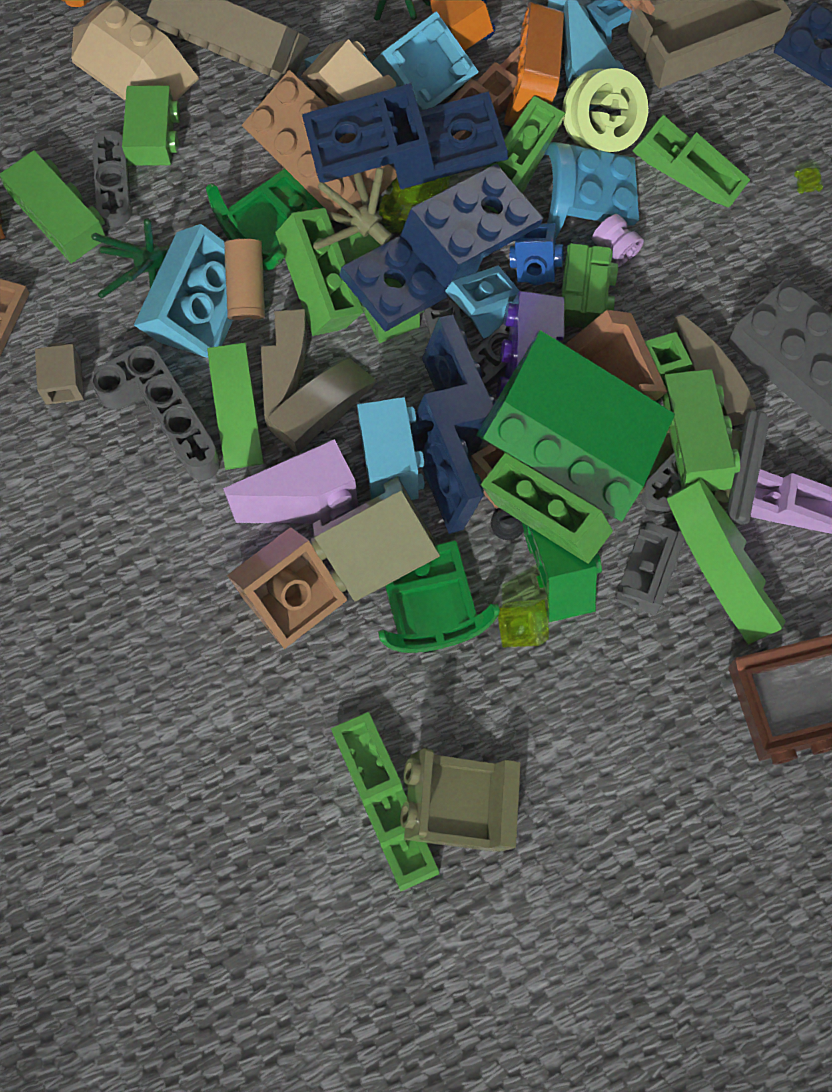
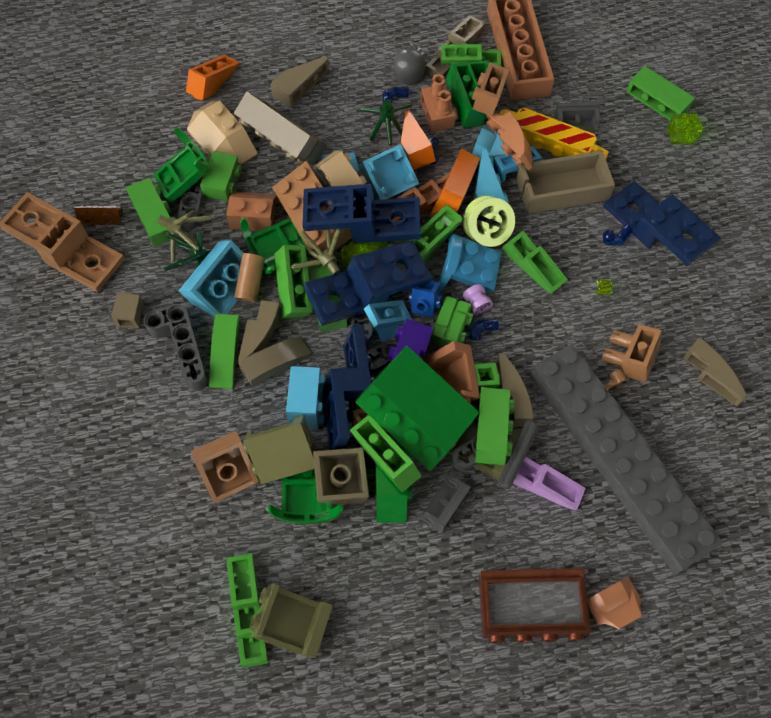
camera: 10 degrees right, 5 degrees down
lavender slope [223,439,358,524] -> none
clear neon green slope [498,599,549,648] -> none
bright green slope [666,478,785,644] -> none
none -> green piece [153,127,211,203]
none -> olive plant [157,210,212,262]
none -> nougat slope [226,191,277,231]
none -> dark tan slope [313,448,369,505]
none -> clear blue arm [468,319,499,340]
none -> clear blue arm [602,225,633,246]

